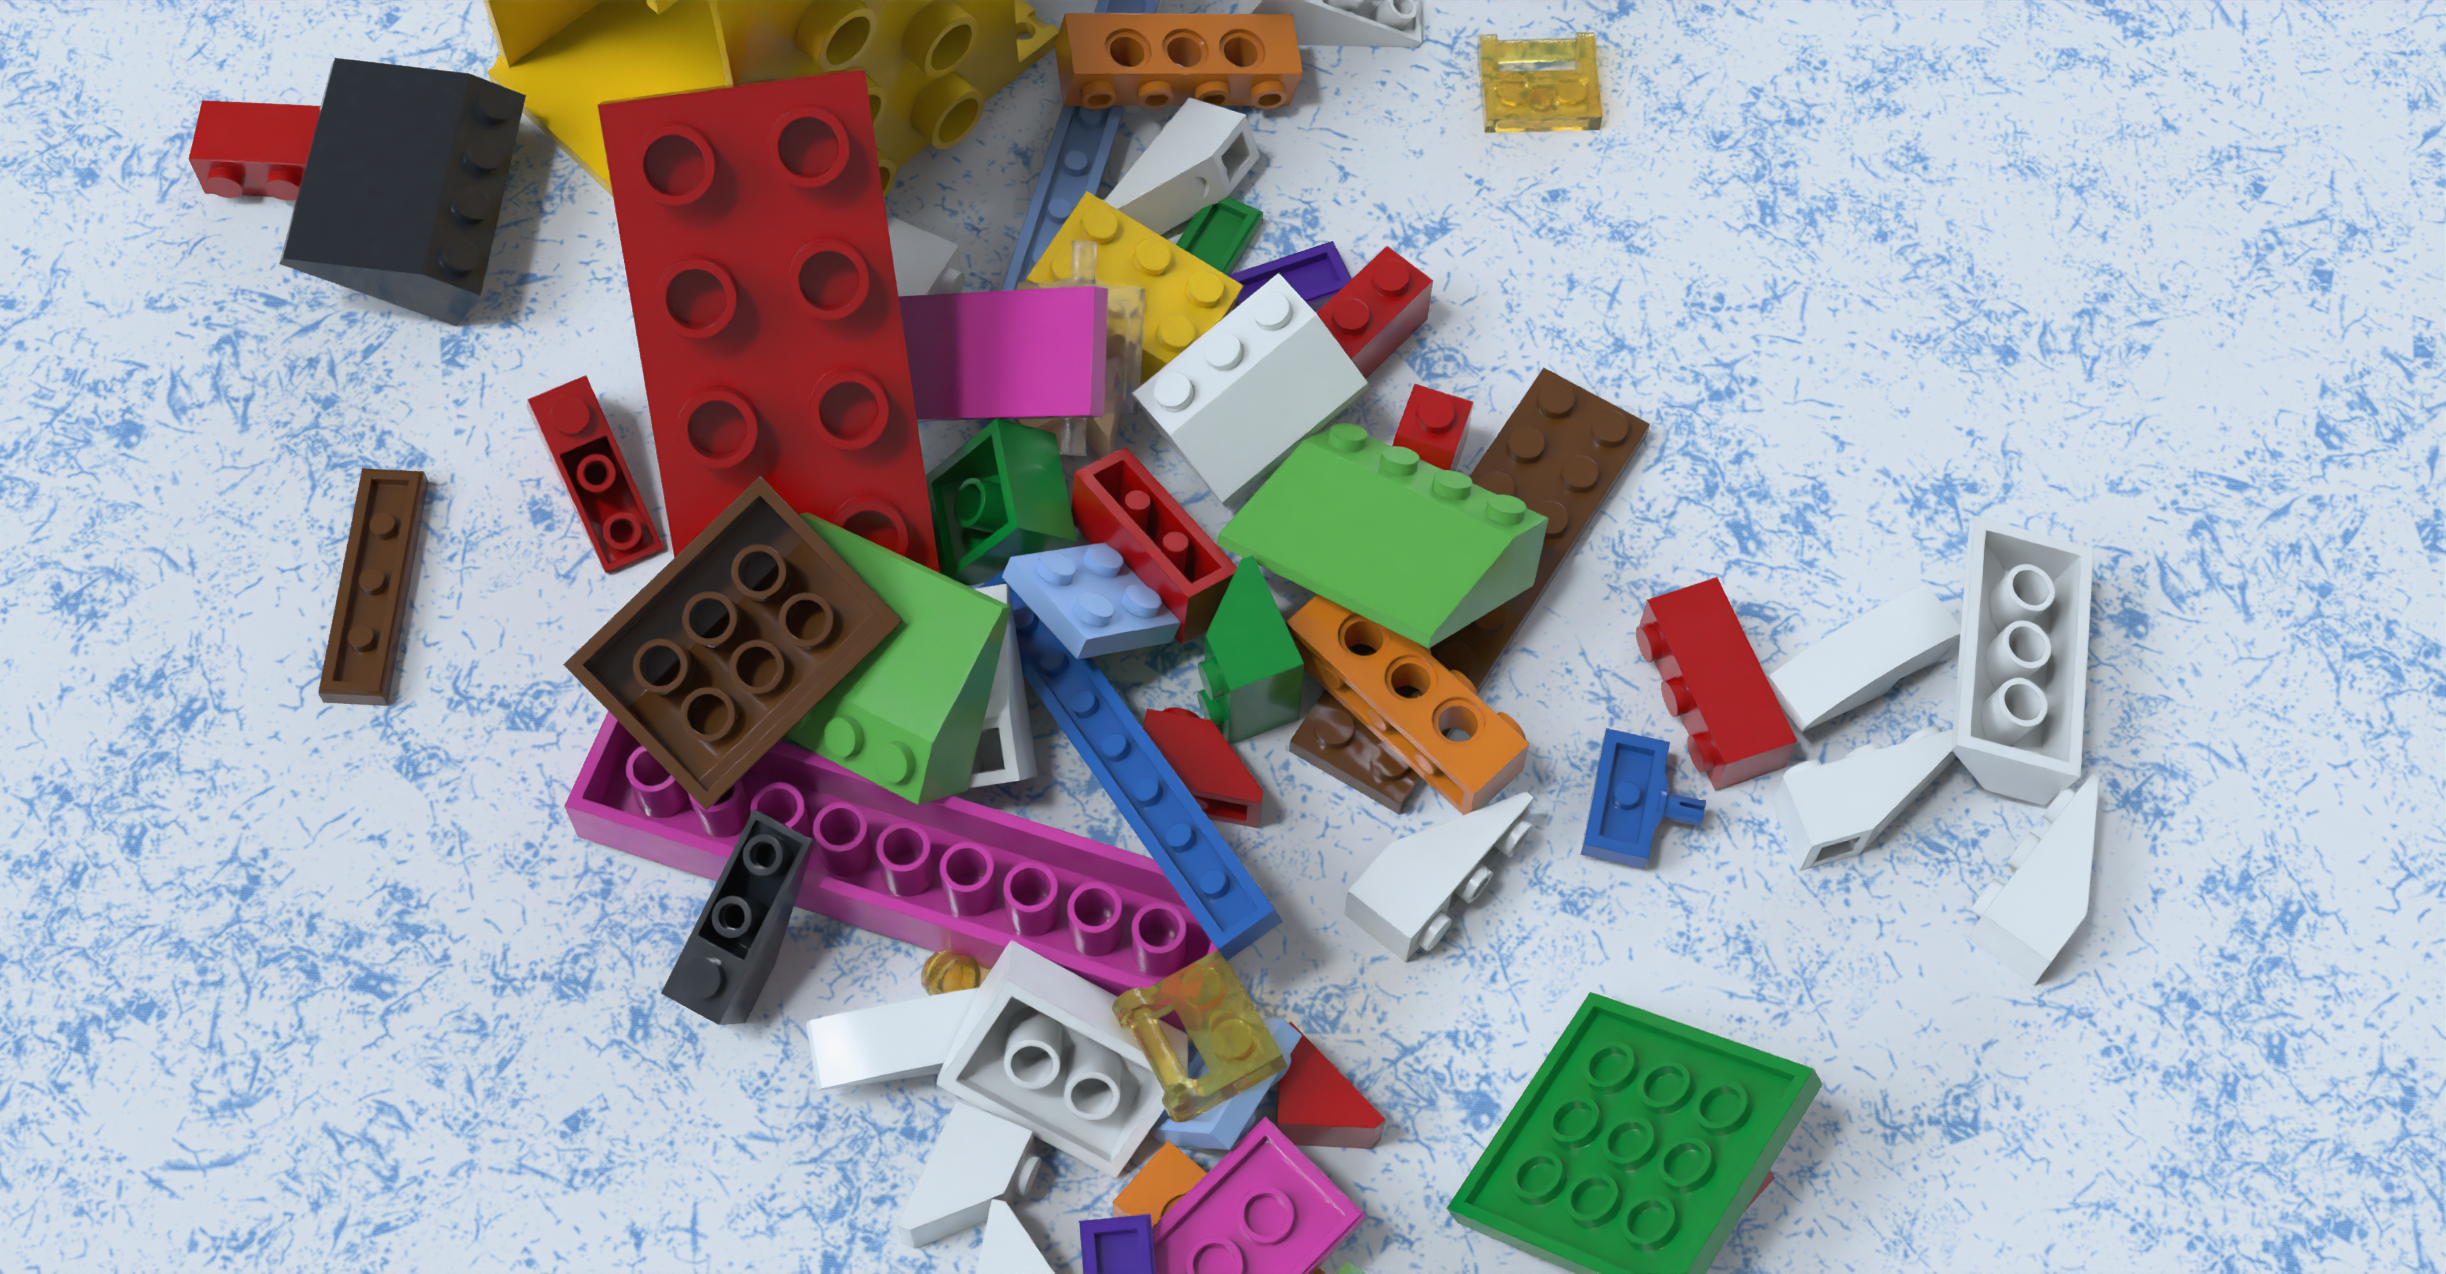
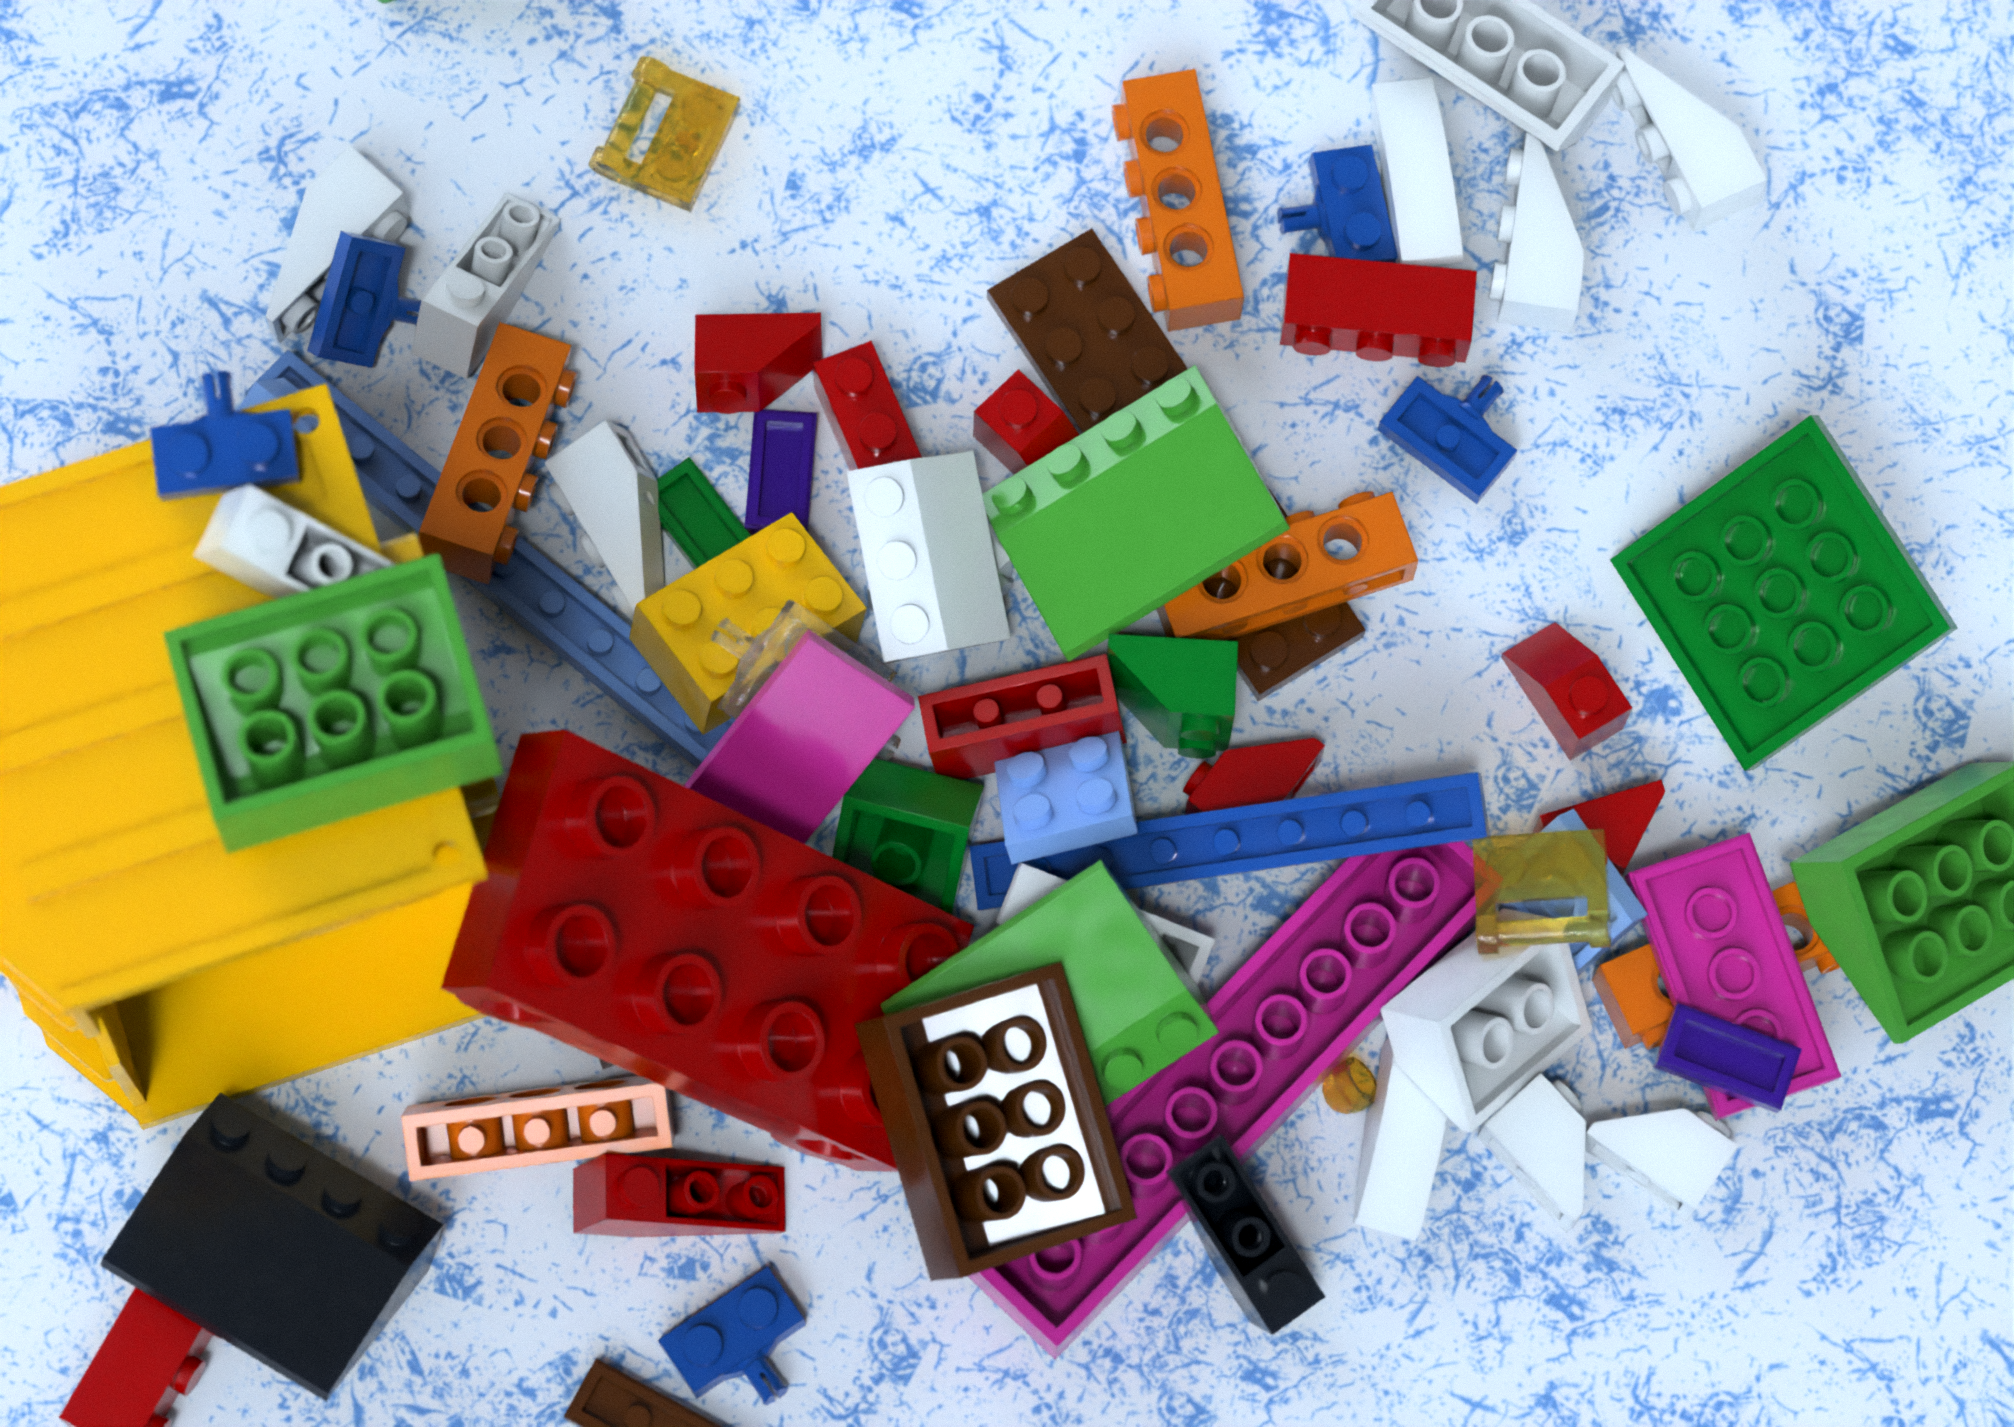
camera: 65 degrees left, 10 degrees up
white slope [1344,792,1534,962] -> none
none -> brick [401,1076,675,1181]
none -> blue plate [658,1266,806,1405]
none -> red slope [694,313,822,414]
none -> orange brick [1111,69,1244,332]
none -> blue plate [1277,144,1398,263]
none -> red slope [1501,622,1632,761]

